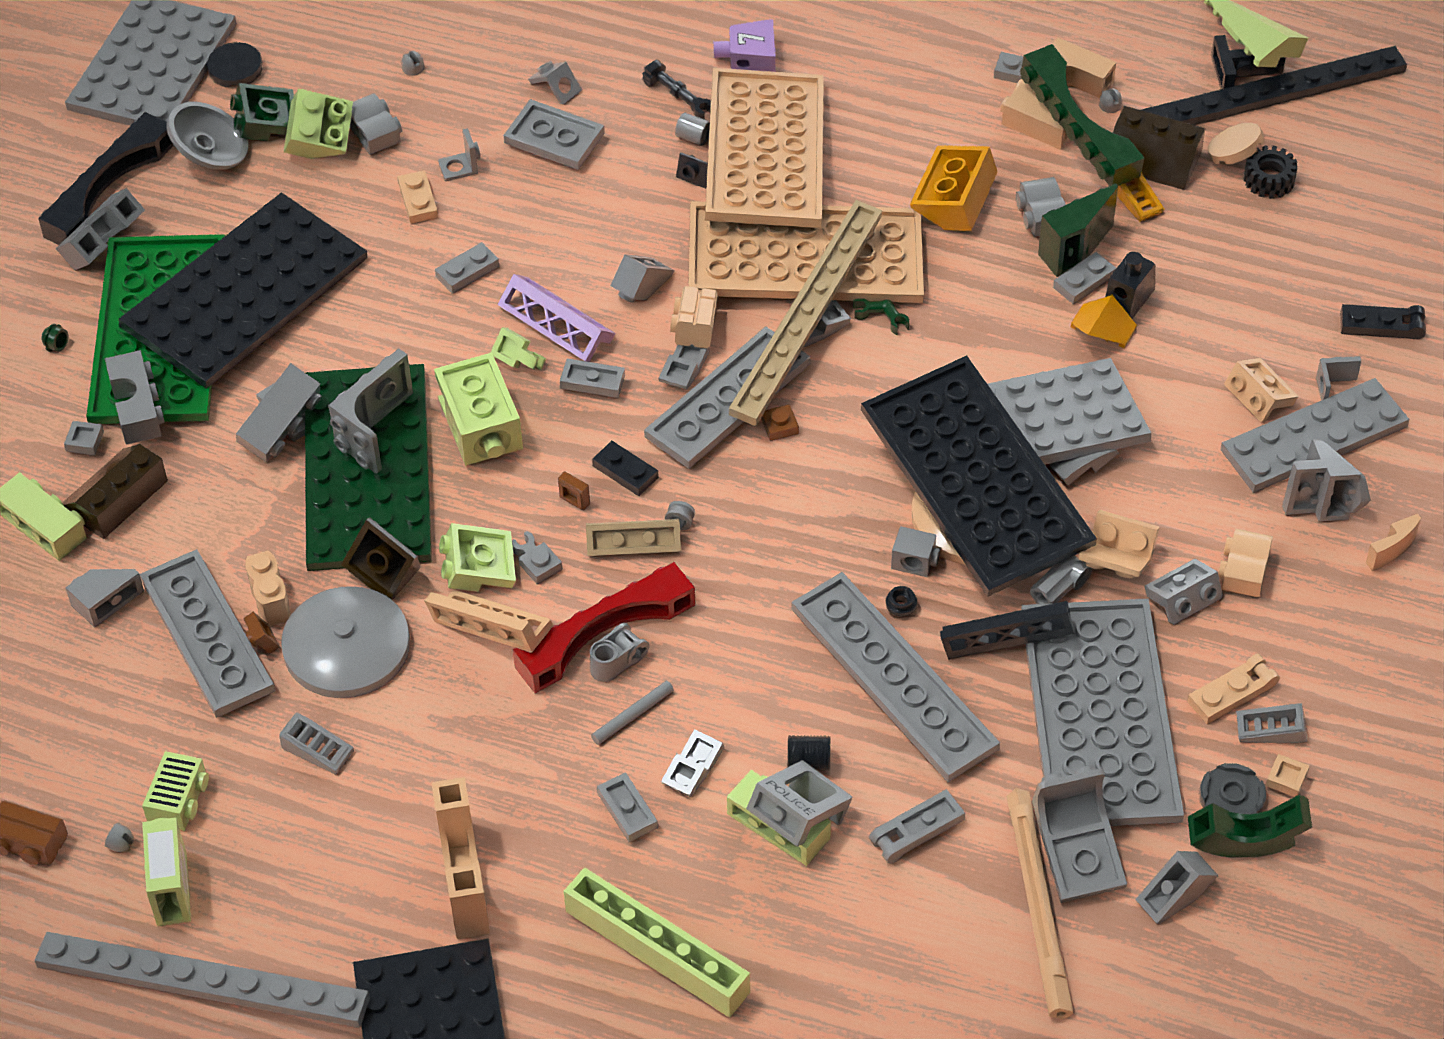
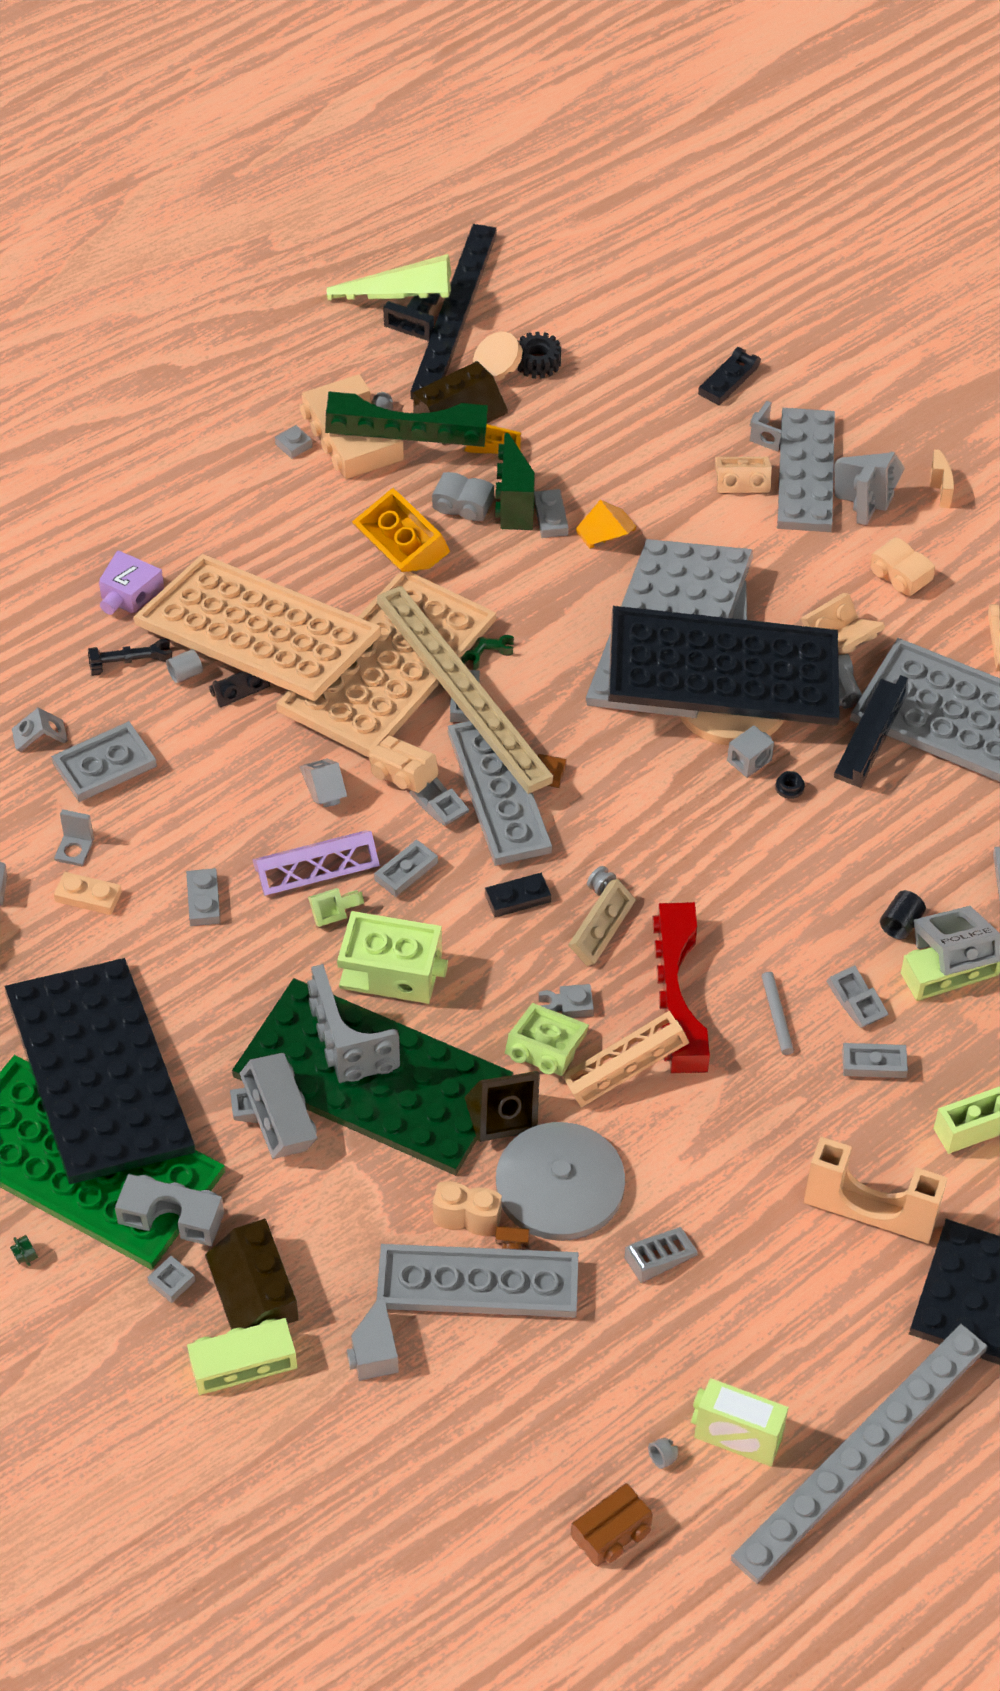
camera: 60 degrees left, 0 degrees up
yellowish green brick [142,751,209,831] -> none
dark orange tile [558,471,590,510] -> none
light grey piece [590,623,650,682] -> none
light grey plate [791,572,1000,782] -> none
black torso [1105,252,1156,319] -> none
light grey bracket [1145,559,1223,625] -> none

